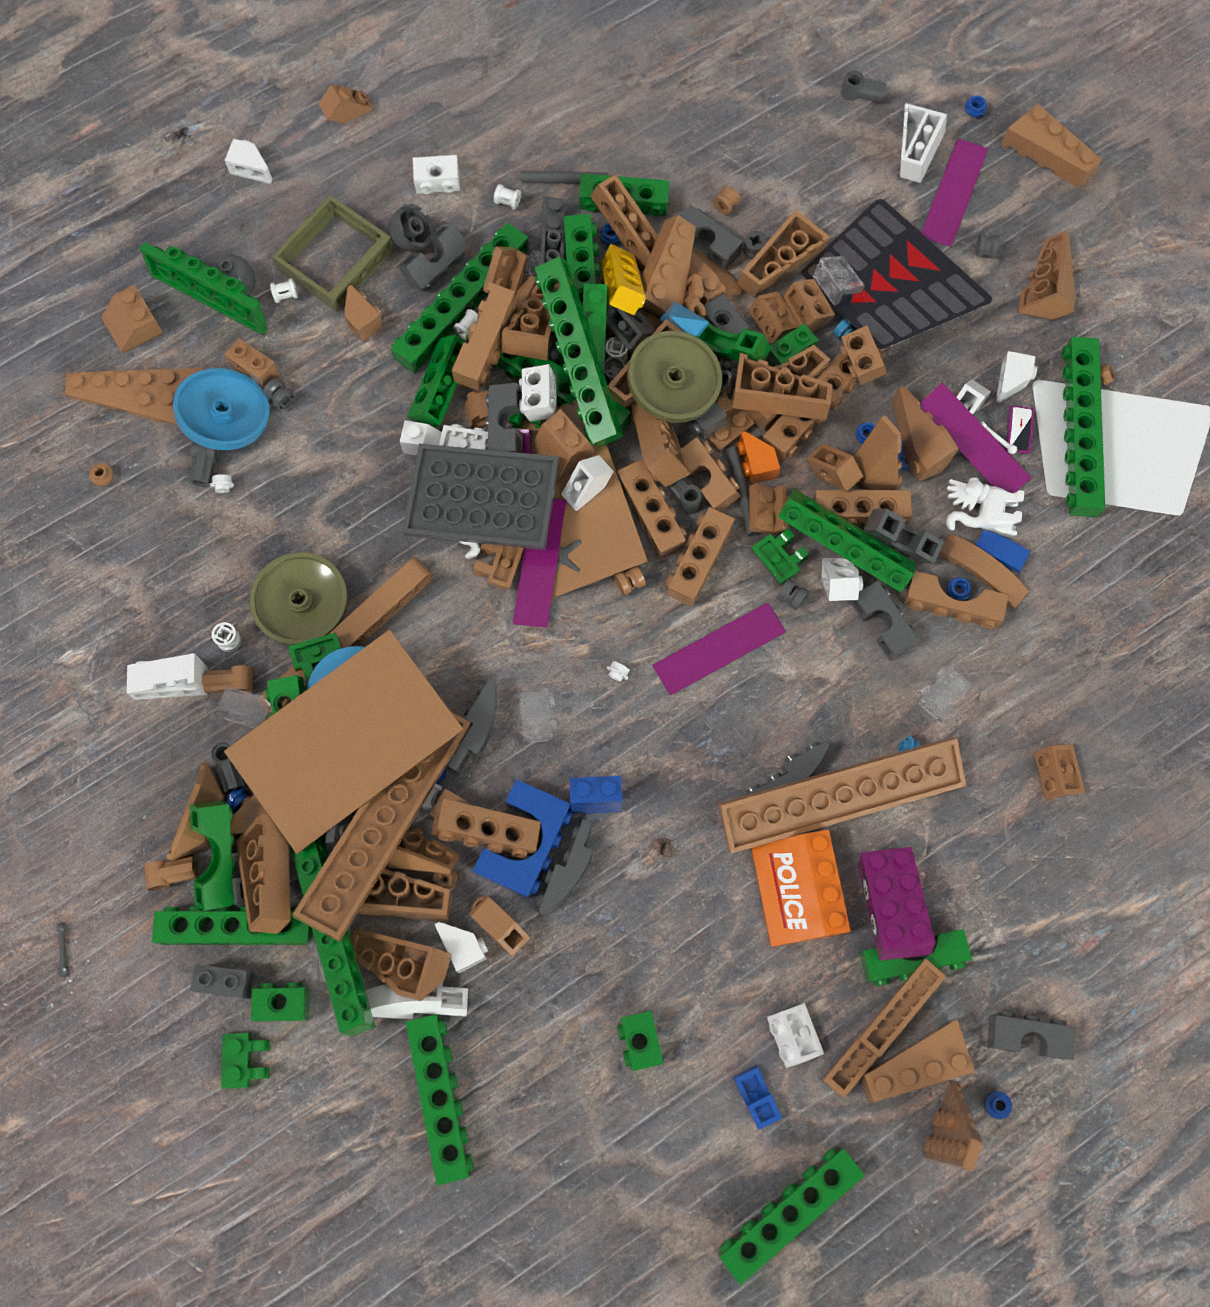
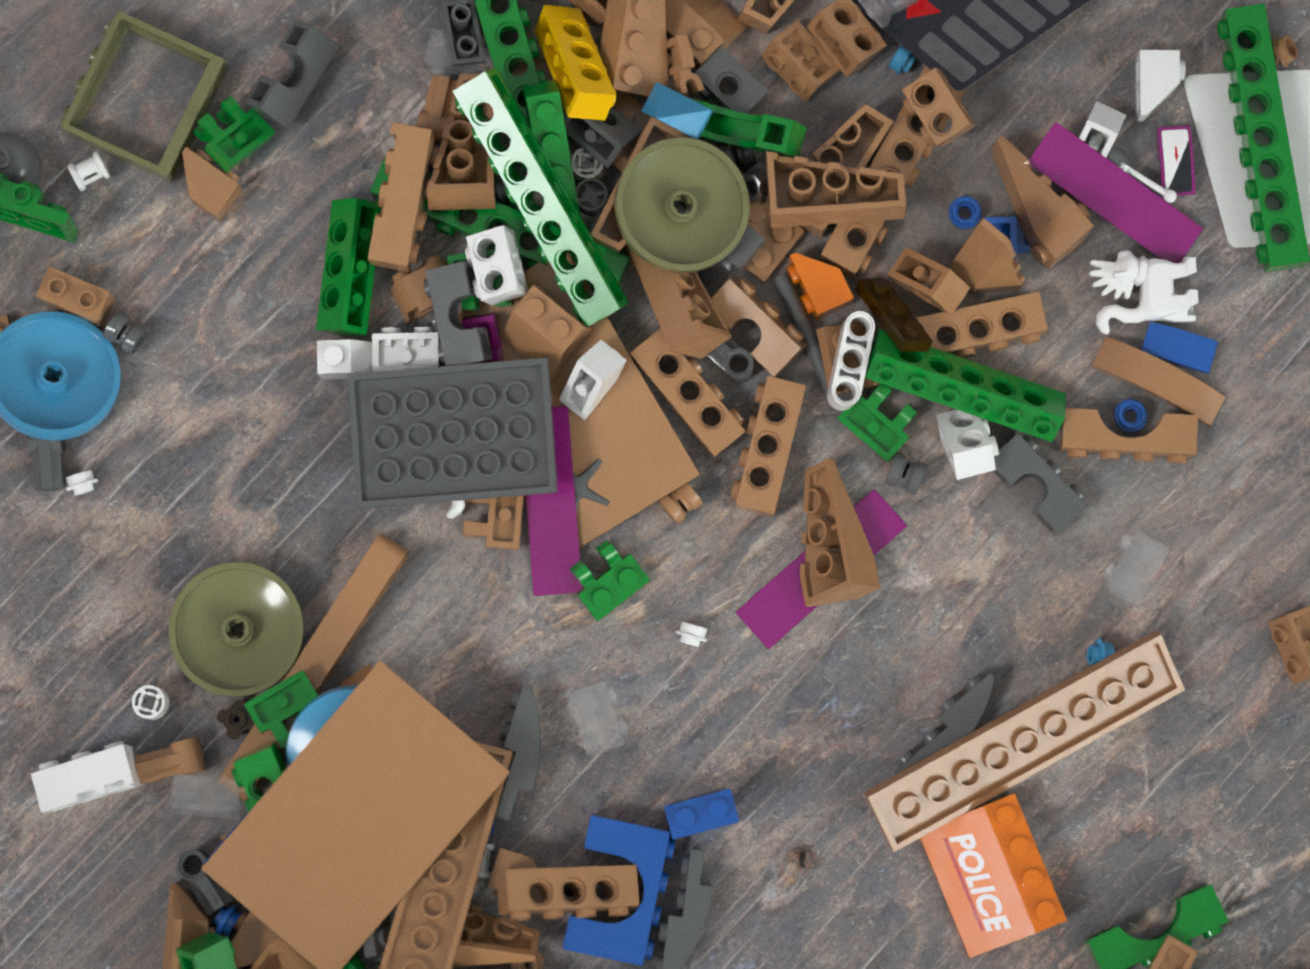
camera: 10 degrees left, 10 degrees up
dark grey cylinder [389,204,434,252] -> none
green brick [391,222,529,374] -> none
white bush [453,309,478,340] -> none
medium nougat bracket [483,246,529,295] -> none
green brick [765,324,818,367] -> none
magenta brick [858,847,936,961] -> none
dark grey arch [863,508,944,563] -> none
none -> green plate [193,96,275,173]
none -> dark brown plate [217,700,255,740]
none -> green plate [569,540,650,621]
none -> medium nougat wedge [800,458,880,607]
none -> white beam [827,311,875,411]
none -> dark brown plate [855,278,933,352]

